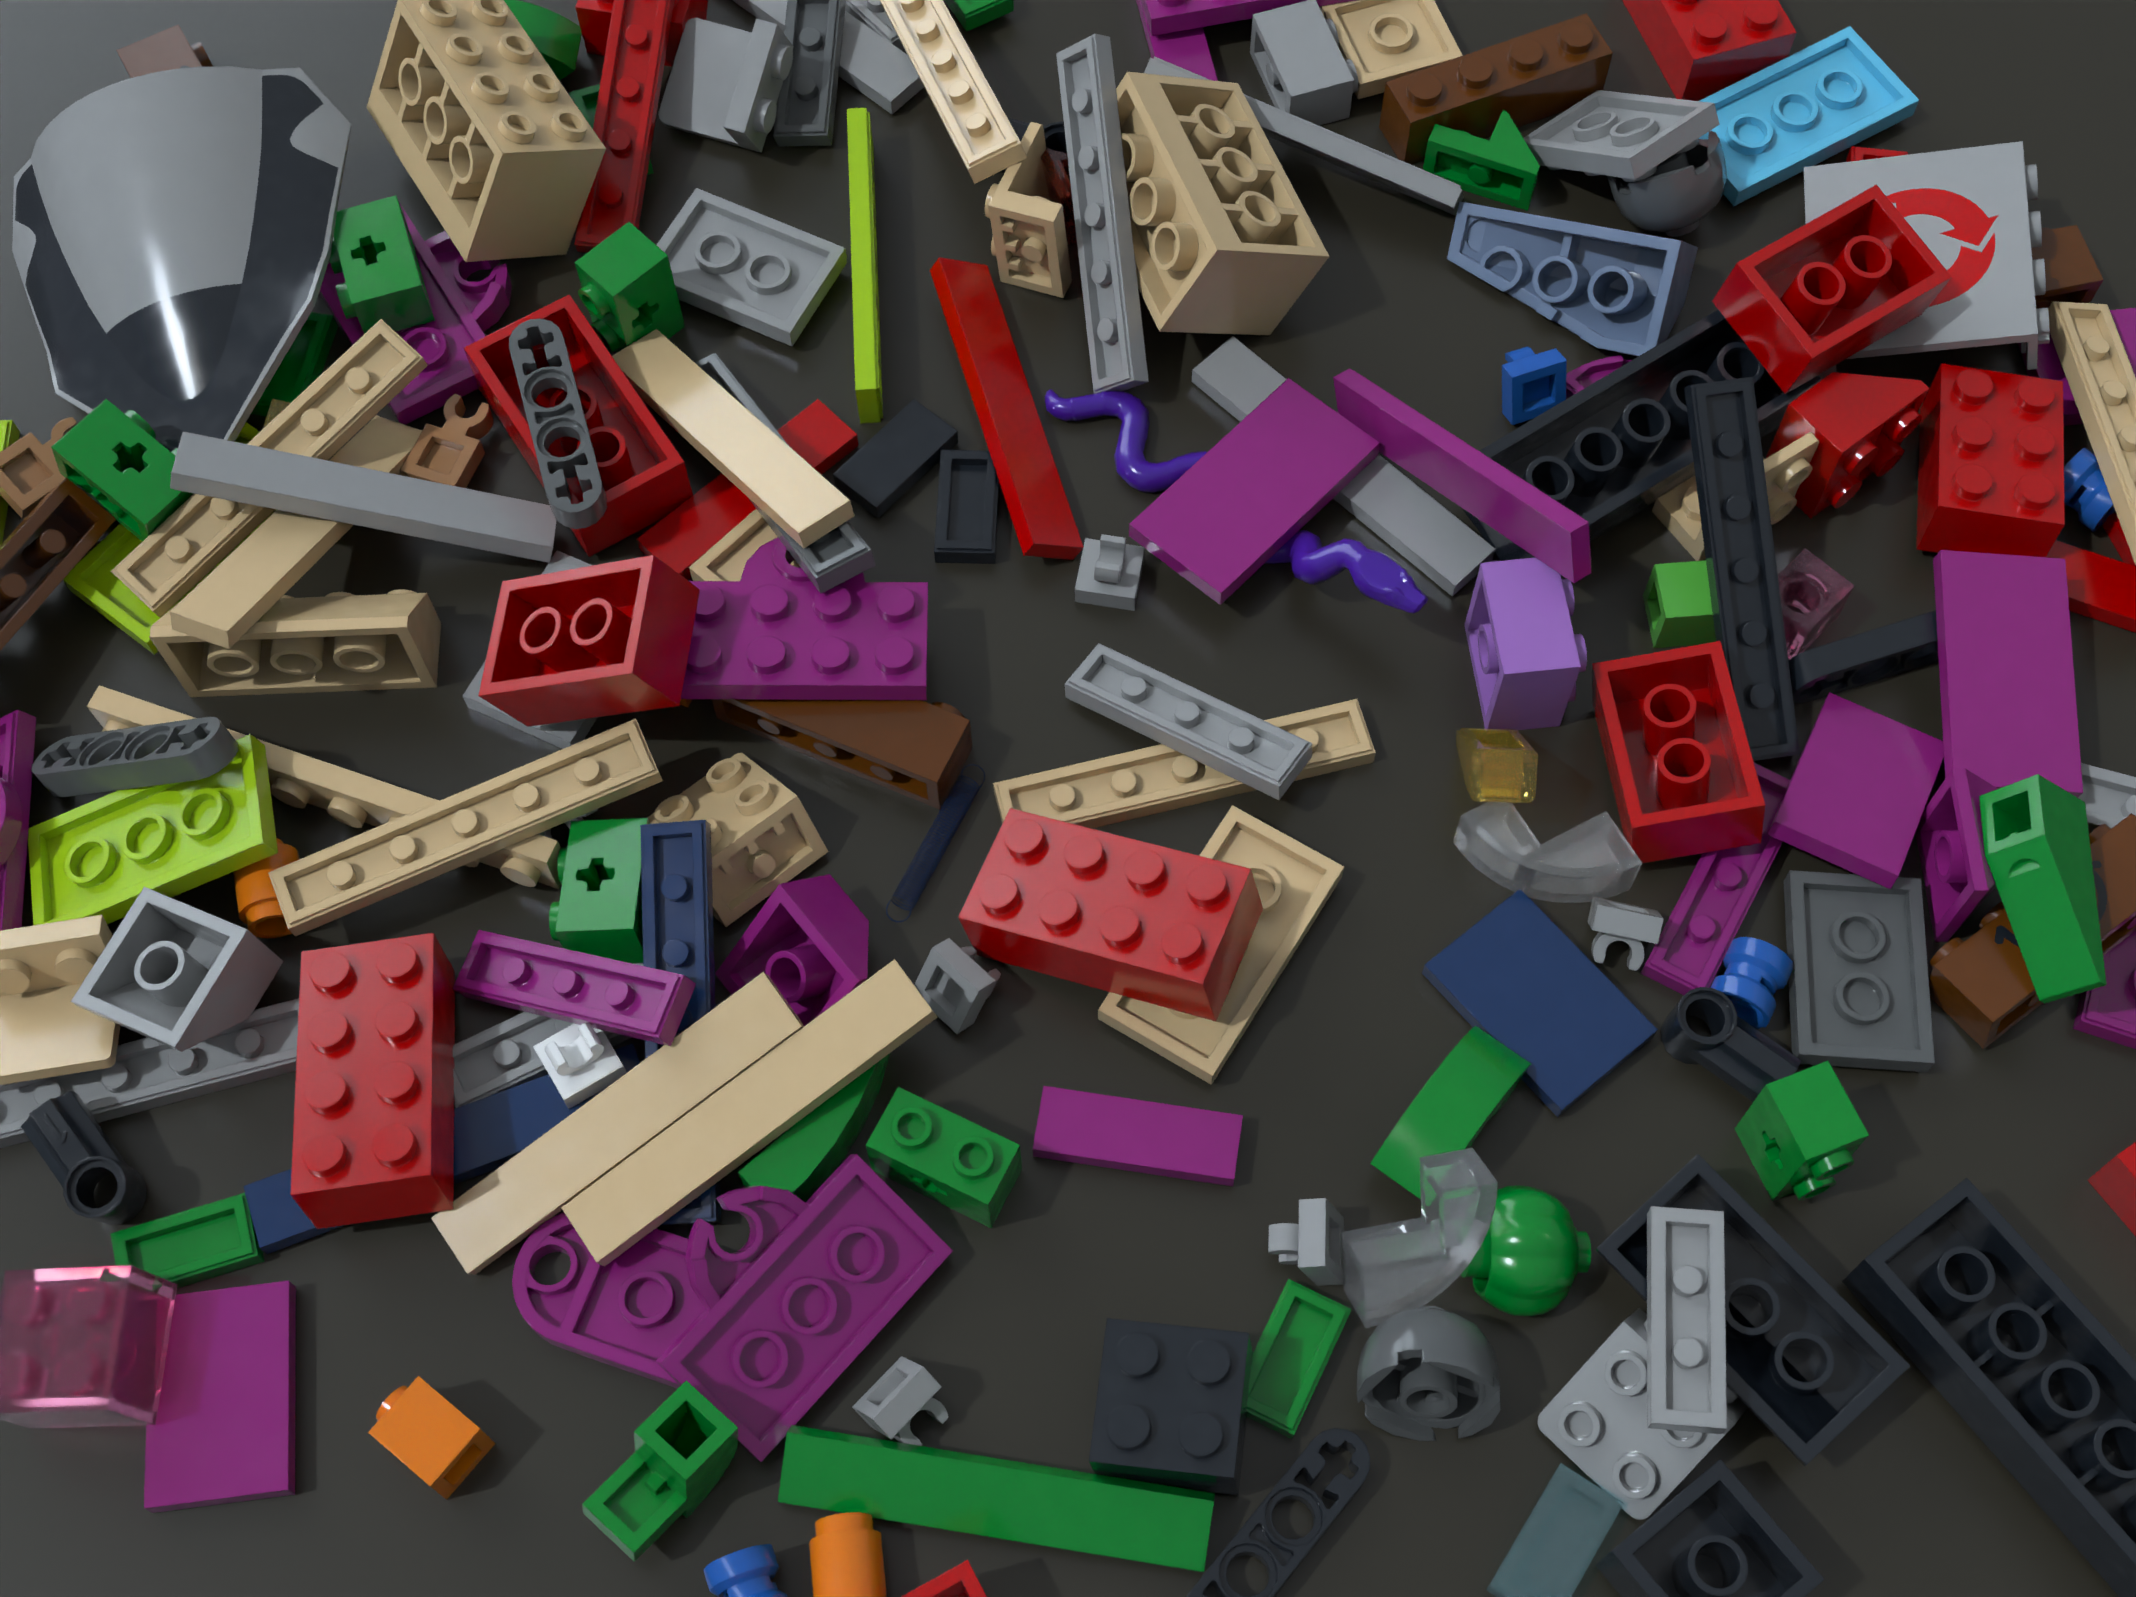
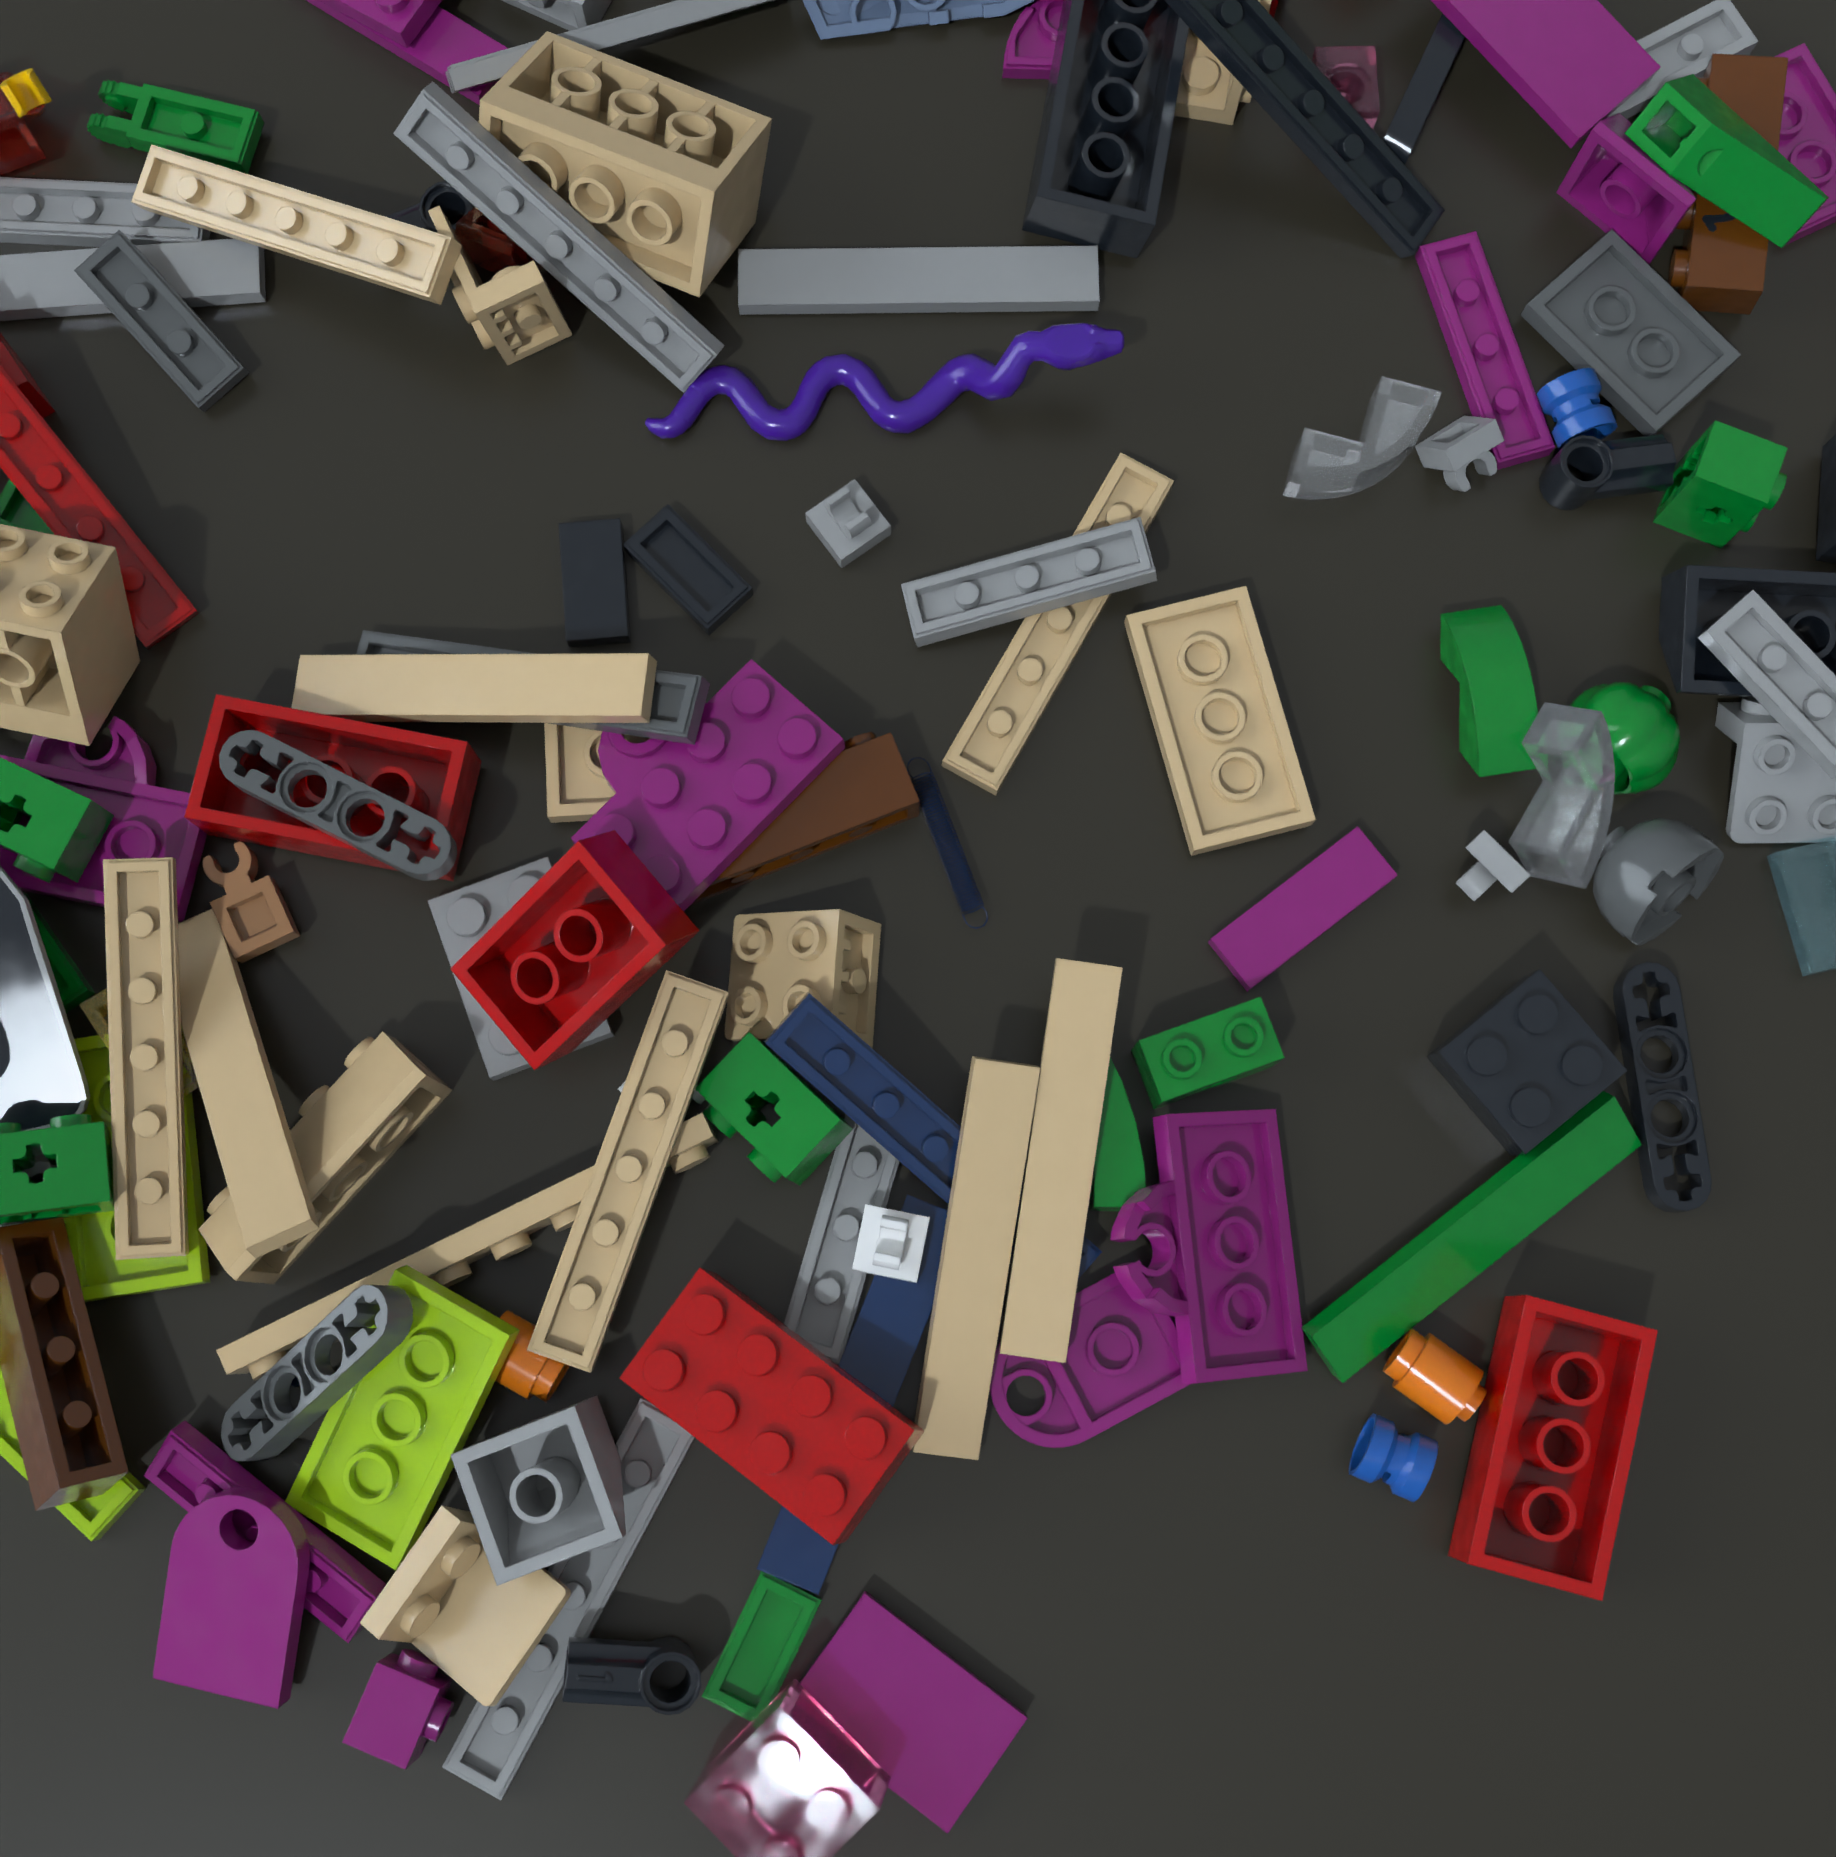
camera: 50 degrees left, 15 degrees up
light grey tile [170,432,557,563] -> none
orange brick [368,1376,496,1500] -> none
magenta tile [453,930,696,1046] -> none
green brick [574,222,685,354] -> none
green brick [582,1380,738,1562] -> none
red tile [637,399,859,580] -> none
light grey plate [657,188,847,346] -> none
light grey bracket [659,18,794,153] -> none
magenta slope [715,874,869,1026] -> none
lime tile [847,108,883,423] -> none
light grey tile [852,1356,948,1446] -> none
light grey tile [914,938,1001,1034] -> none
red tile [930,257,1083,560] -> none
red brick [958,808,1263,1022] -> none
magenta tile [1129,378,1380,605] -> none
green tile [1247,1279,1352,1439] -> none
magenta tile [1333,368,1592,583] -> none
dark blue tile [1422,889,1658,1118] -> none
clear yellow slope [1456,728,1538,803] -> none
medium lavender brick [1464,557,1587,734] -> none
blue tile [1502,346,1567,425] -> none
red brick [1592,641,1765,865] -> none
bright green brick [1643,560,1716,648] -> none
magenta tile [1767,692,1944,889] -> none

